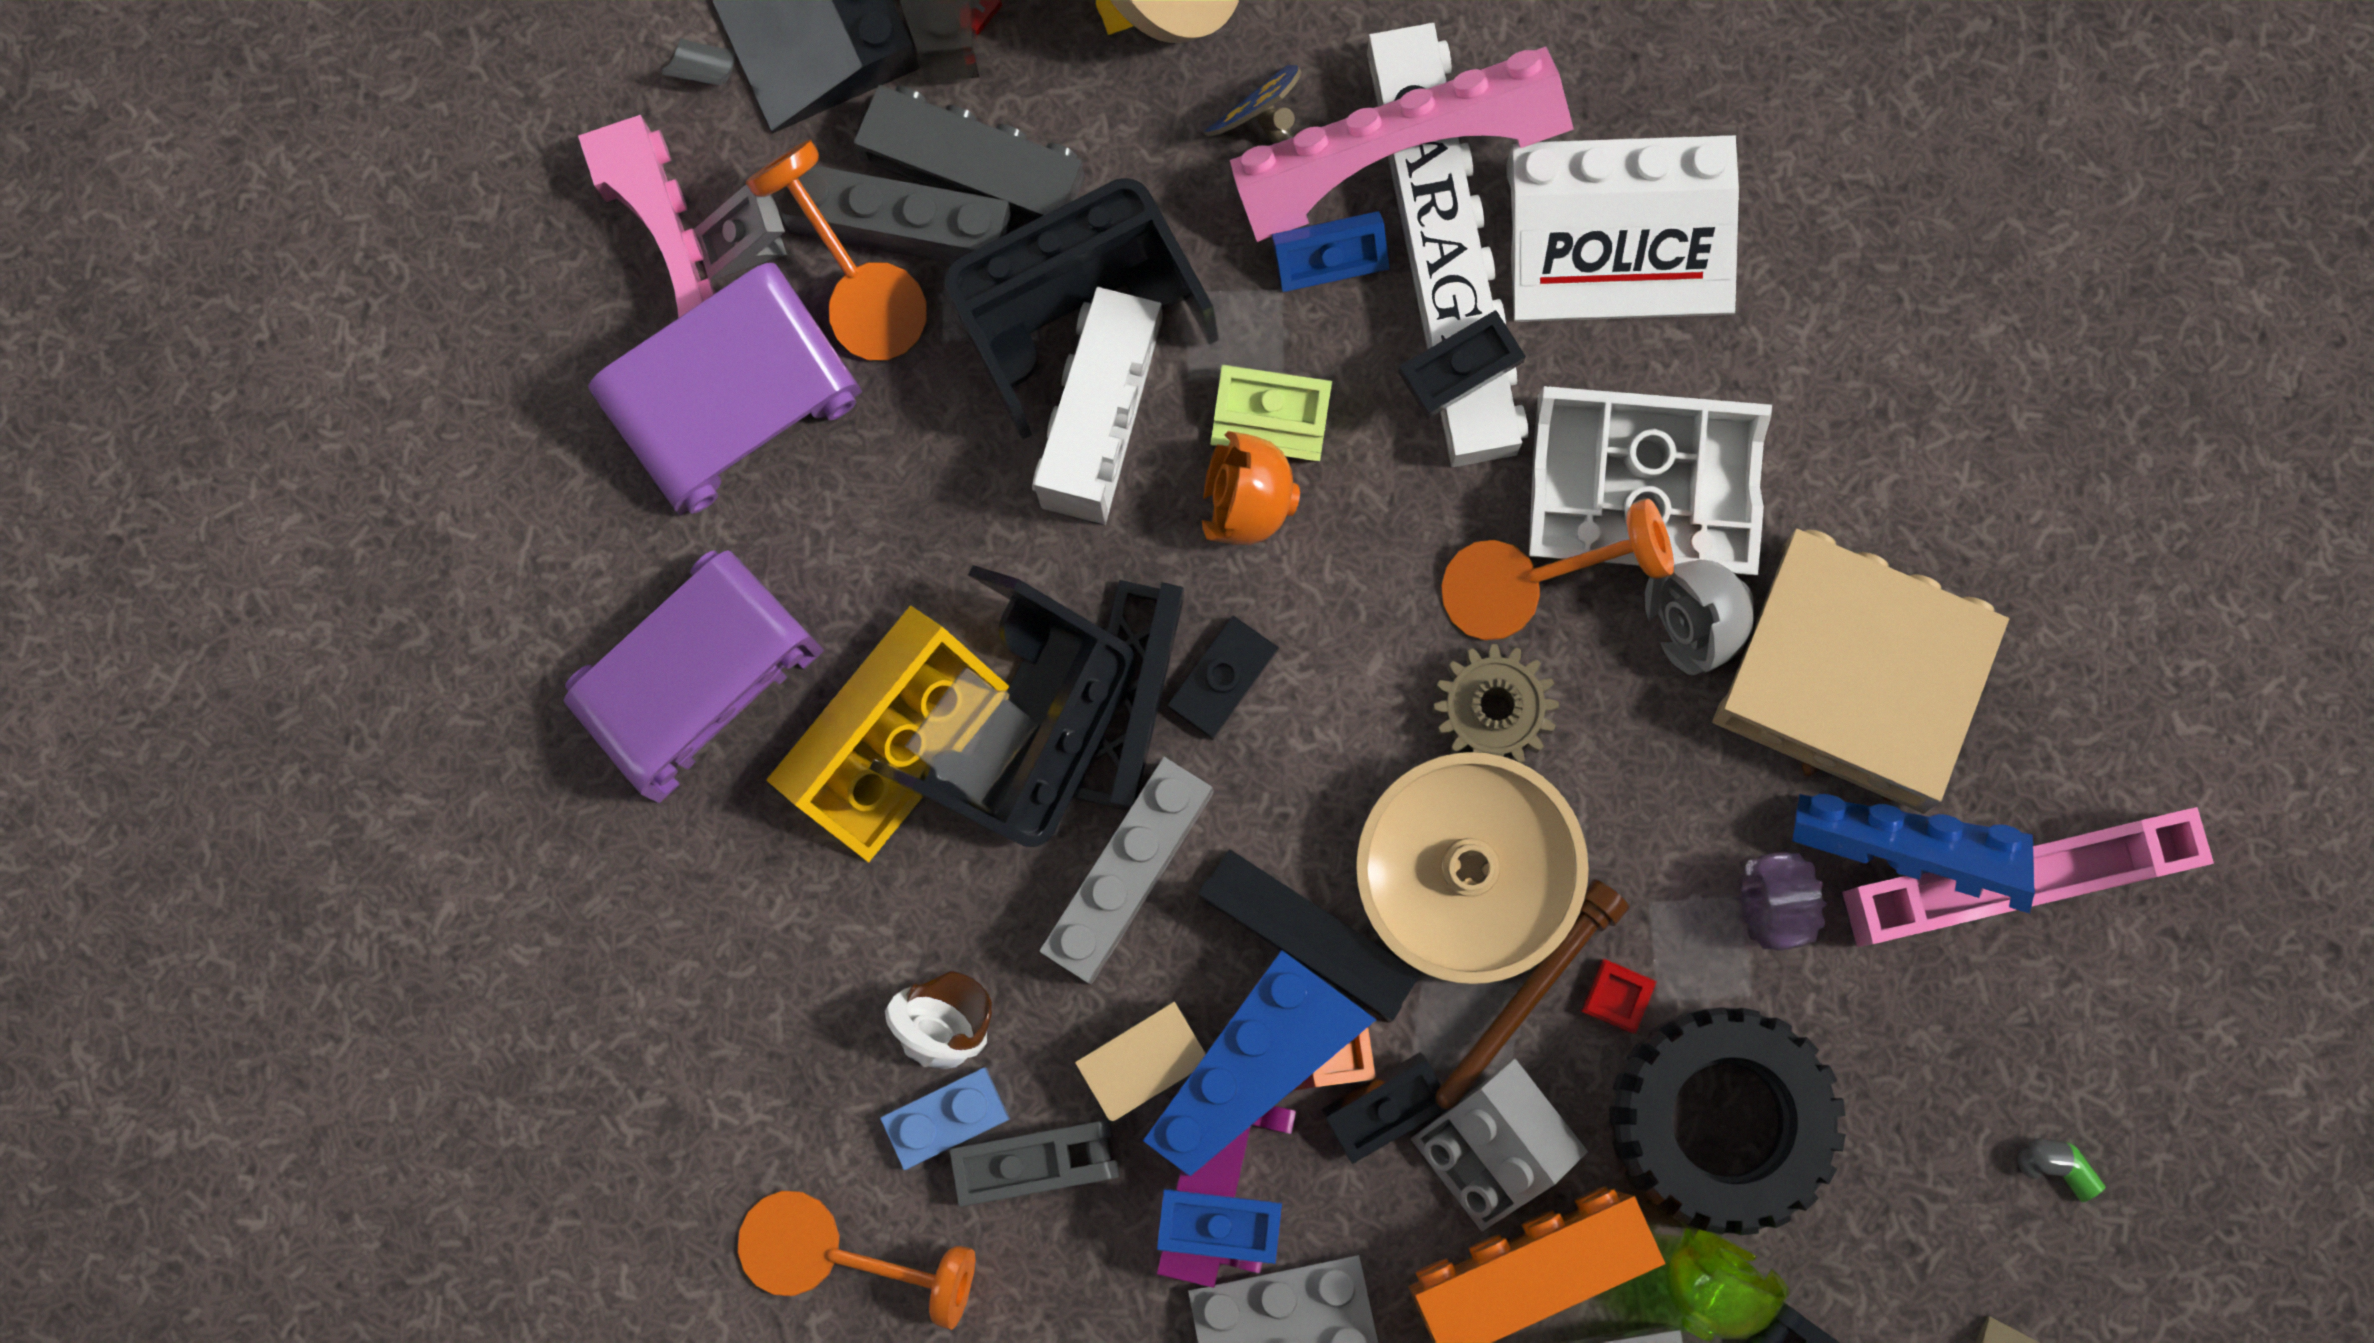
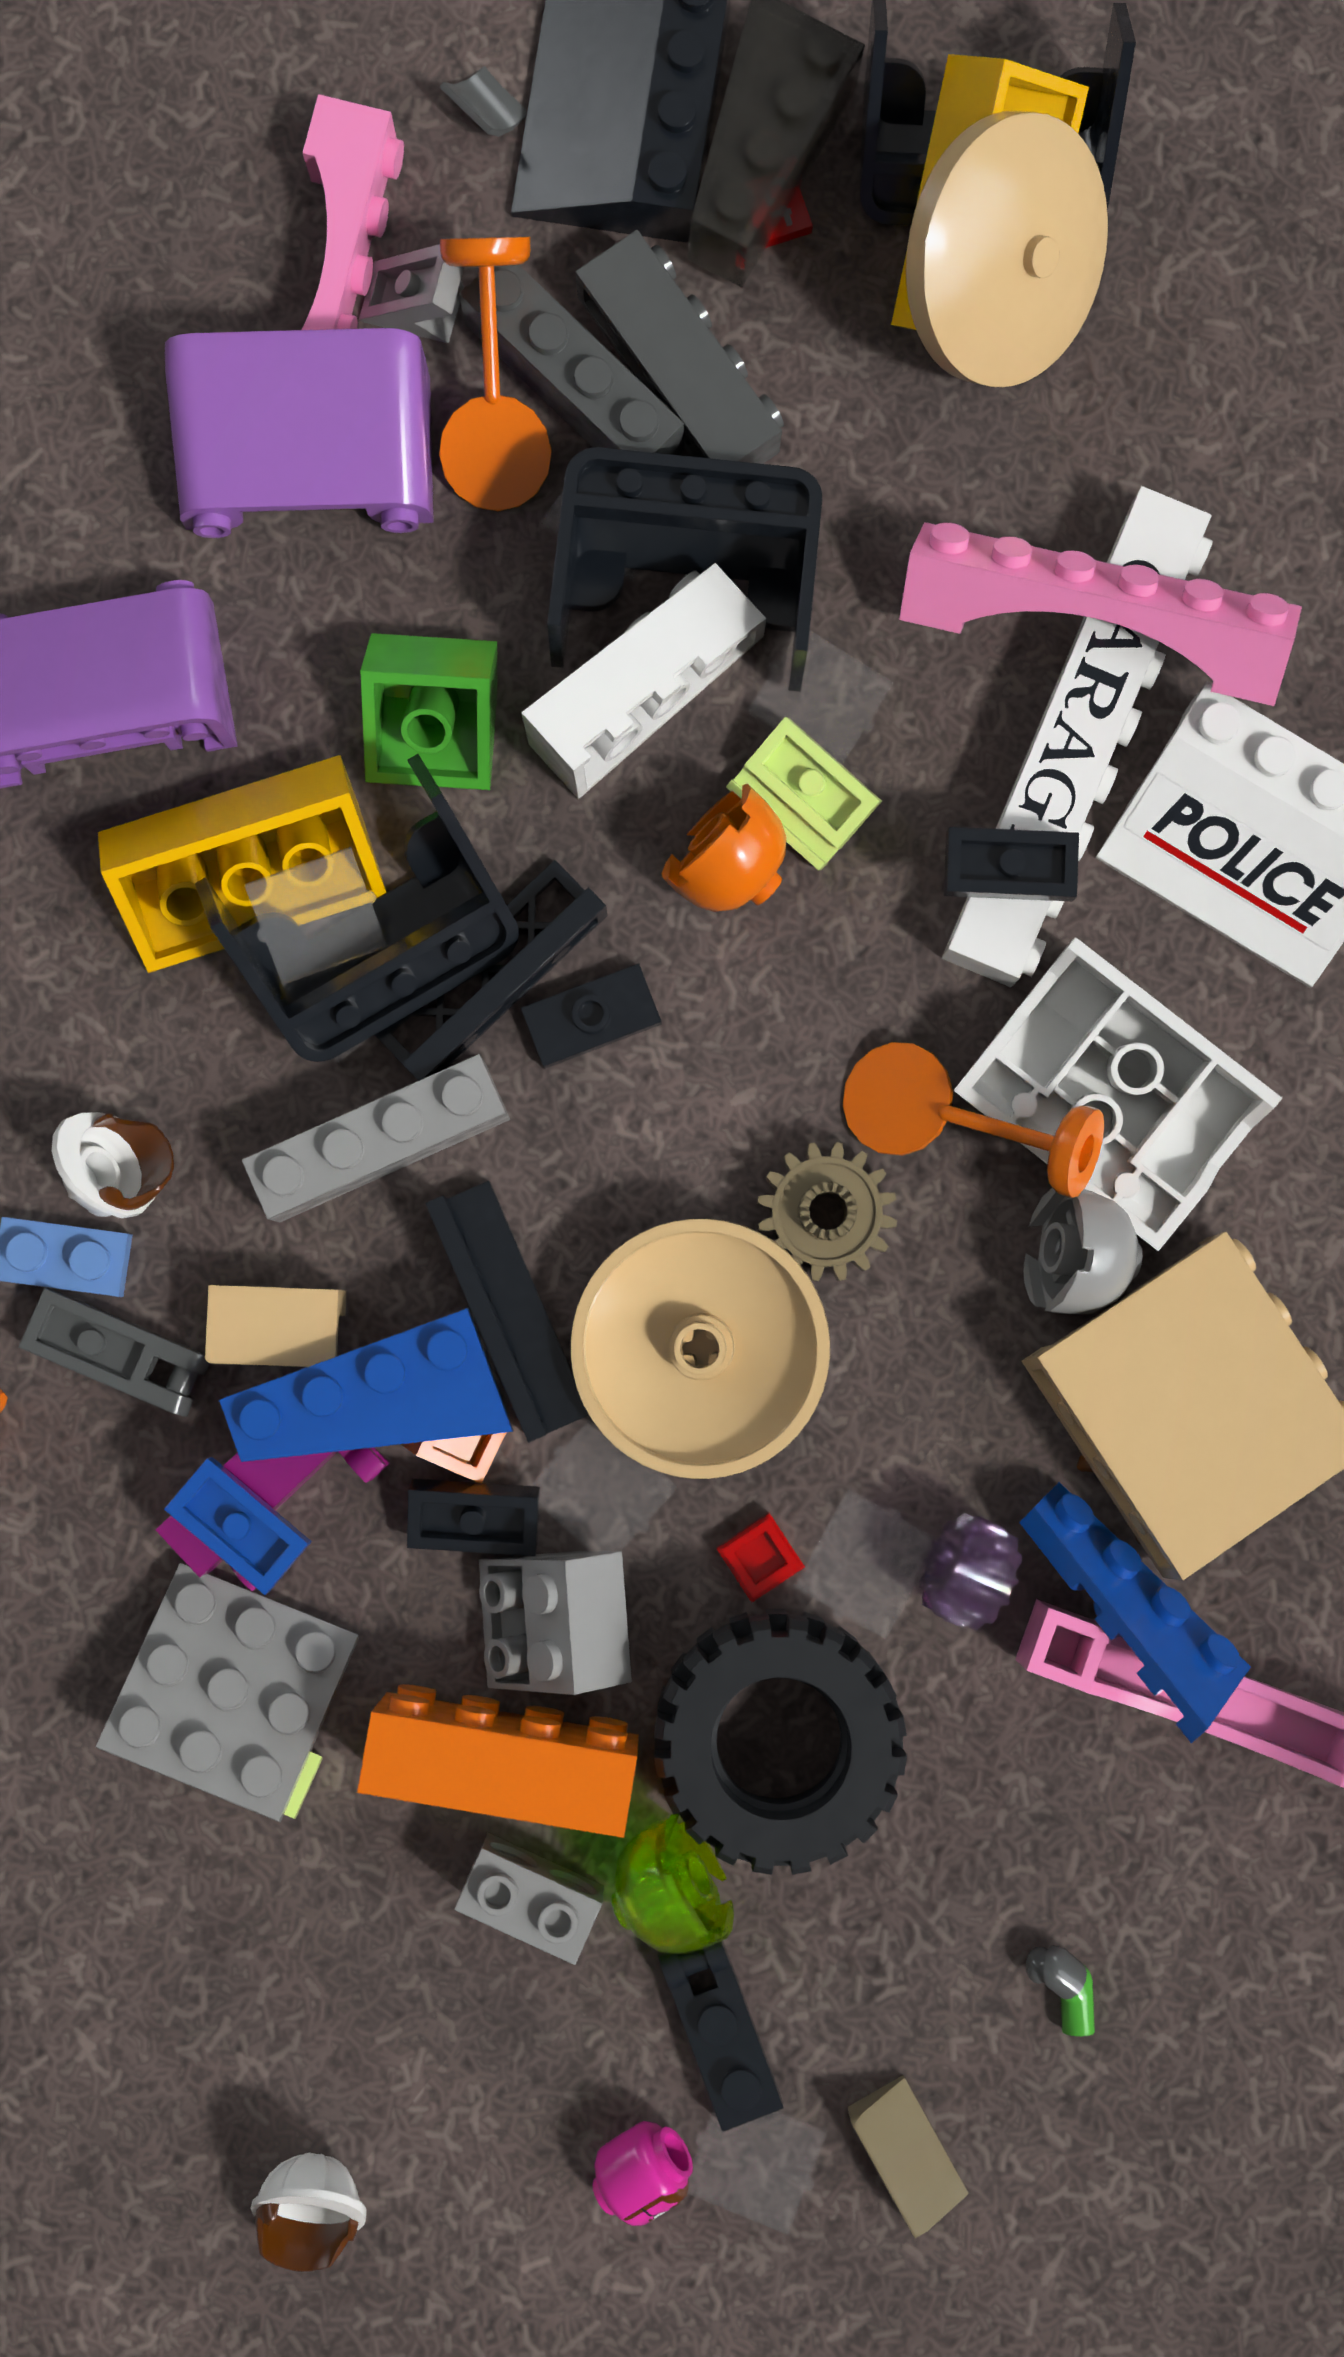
camera: 25 degrees right, 5 degrees up
shield [1203,65,1302,144] -> none
blue plate [1272,211,1390,292] -> none
reddish brown piece [1435,879,1629,1109] -> none
none -> bright green slope [360,633,497,790]

